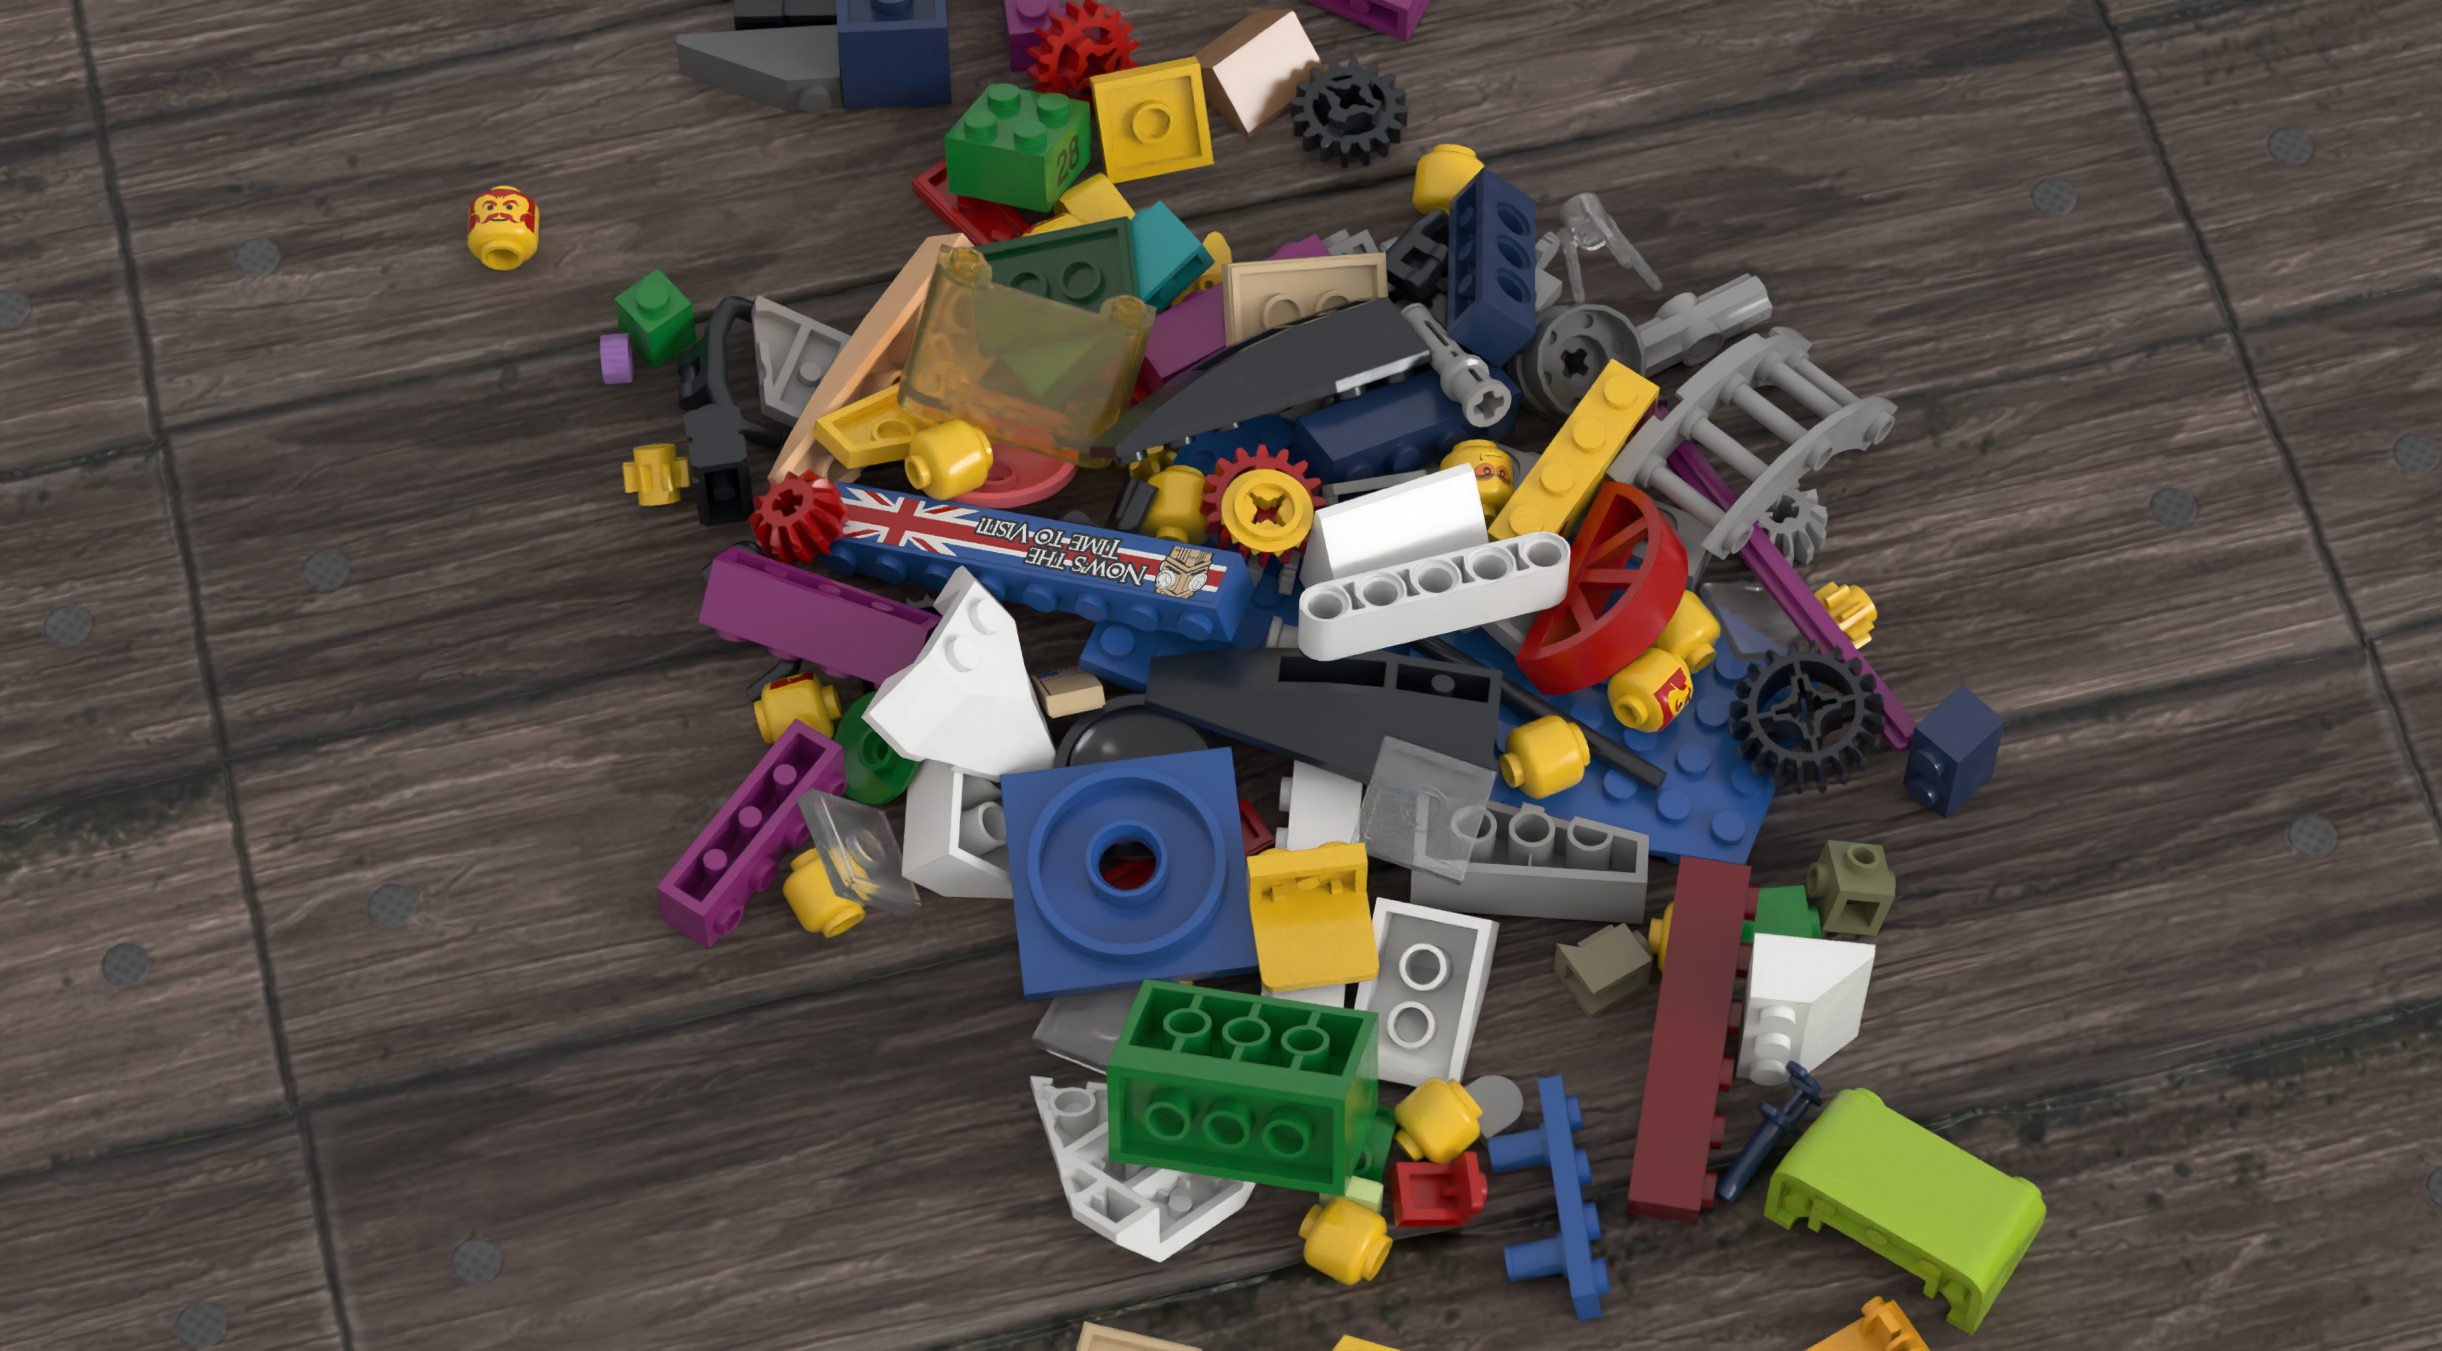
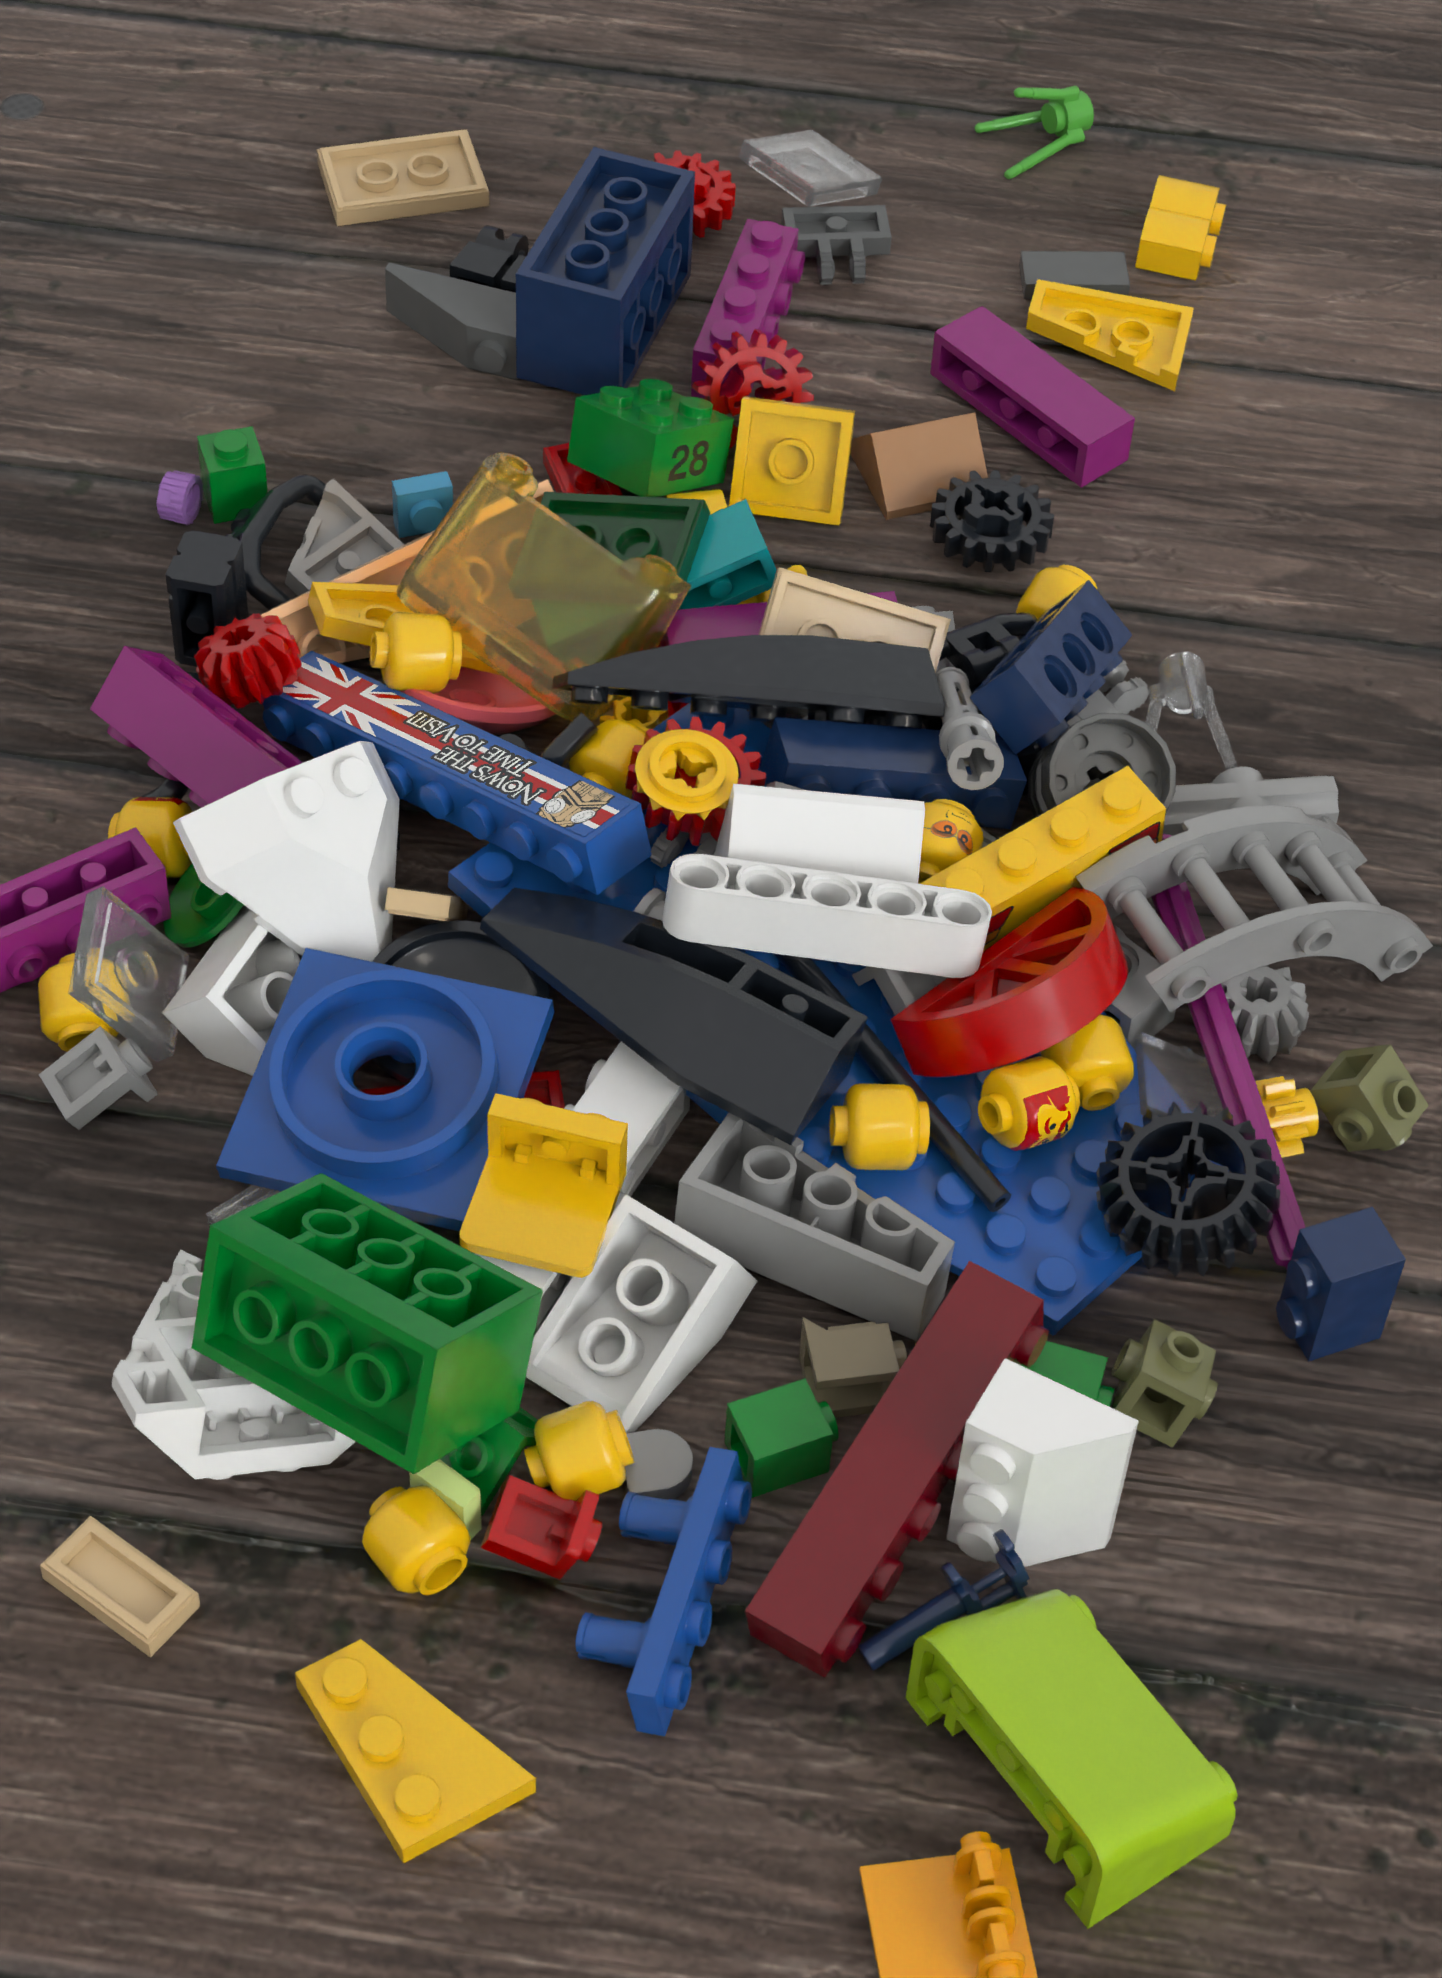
camera: 20 degrees right, 10 degrees down
yellow head [467,186,539,270] -> none
yellow gear [622,443,691,506] -> none
clear tile [1350,735,1497,886] -> none
none -> light grey bracket [39,1026,158,1130]
none -> dark azure plate [392,471,454,538]
none -> green brick [724,1378,839,1498]
none -> olive brick [1310,1044,1429,1152]

